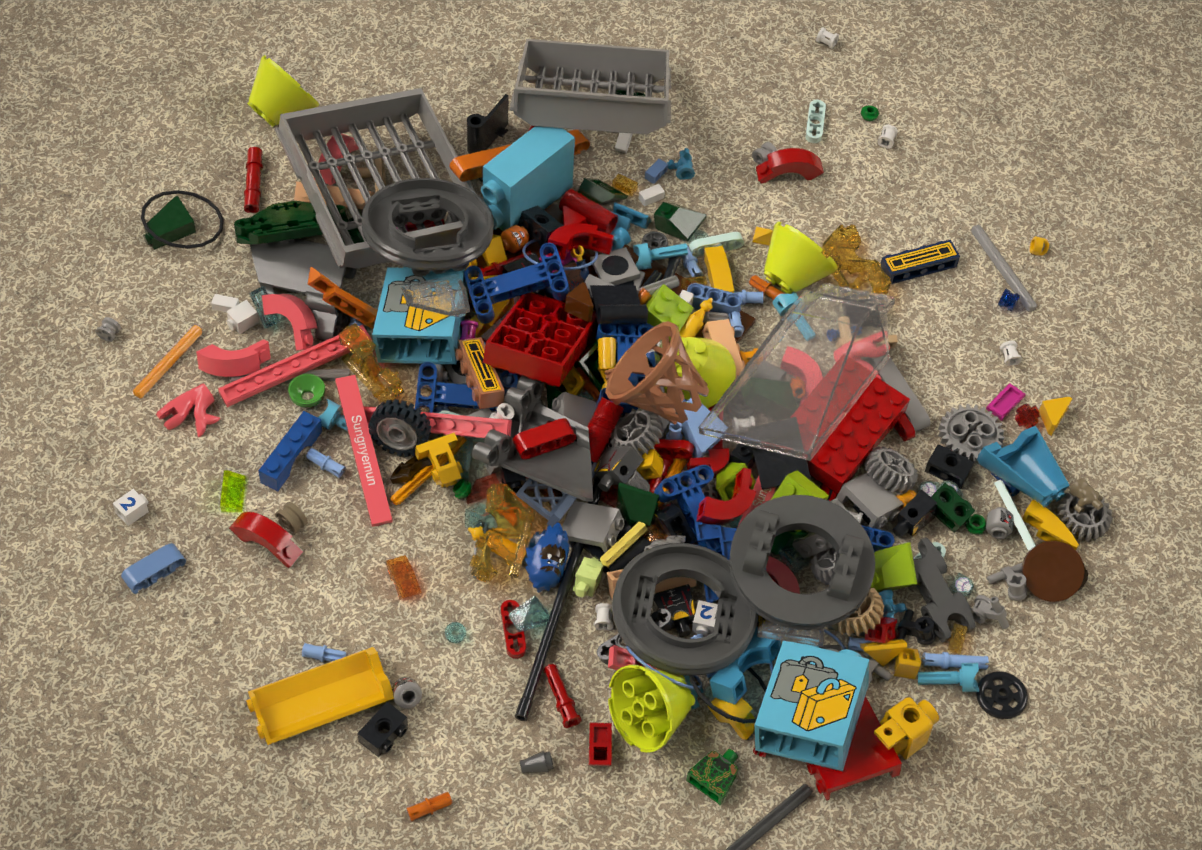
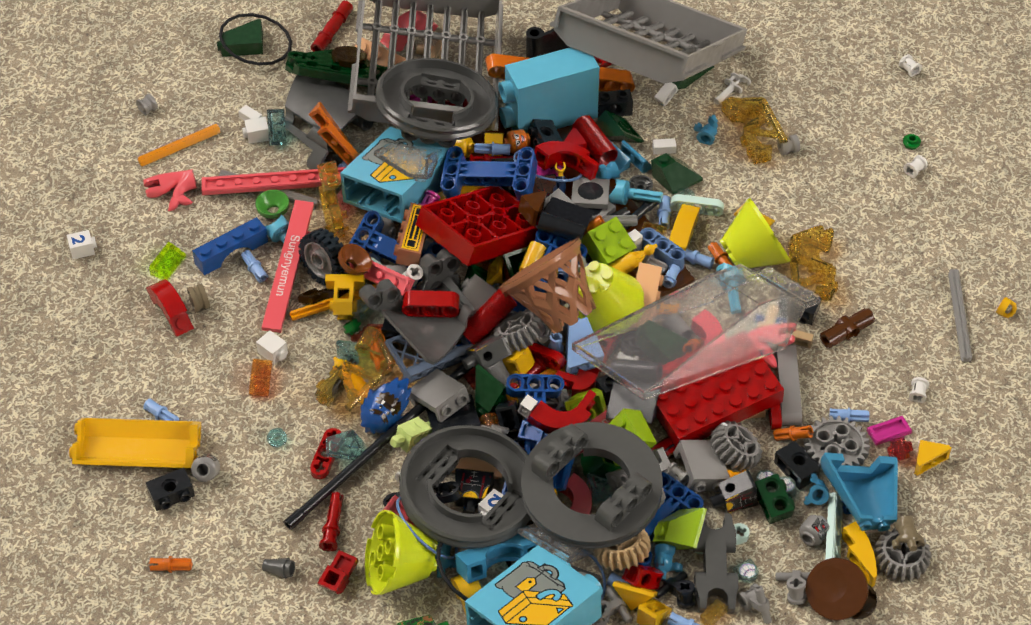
camera: 30 degrees right, 5 degrees down
medium blue beam [121,543,186,594] -> none
coral arch [196,339,271,377] -> none
coral arch [262,294,317,351] -> none
light yellow axle [600,522,647,567] -> none
clear yellow piece [612,173,638,196] -> none
medium blue piece [645,159,668,184] -> none
red arch [756,148,824,183] -> none
light aqua beam [805,100,826,143] -> none
brick [879,239,960,285] -> none
green plate [965,514,986,534] -> none
clear blue wheel [998,288,1020,312] -> none
none -> white brick [256,331,288,365]
none -> dark brown tile [331,46,367,68]
none -> dark orange piece [338,243,372,275]
none -> light blue axle [474,142,510,156]
none -> white piece [518,394,538,419]
none -> black brick [597,89,633,119]
none -> white piece [714,72,751,105]
none -> clear yellow piece [721,97,788,164]
none -> orange axle [773,425,814,441]
none -> dark azure piece [803,473,829,505]
none -> reddish brown piece [819,308,875,348]
none -> light blue axle [829,407,870,423]

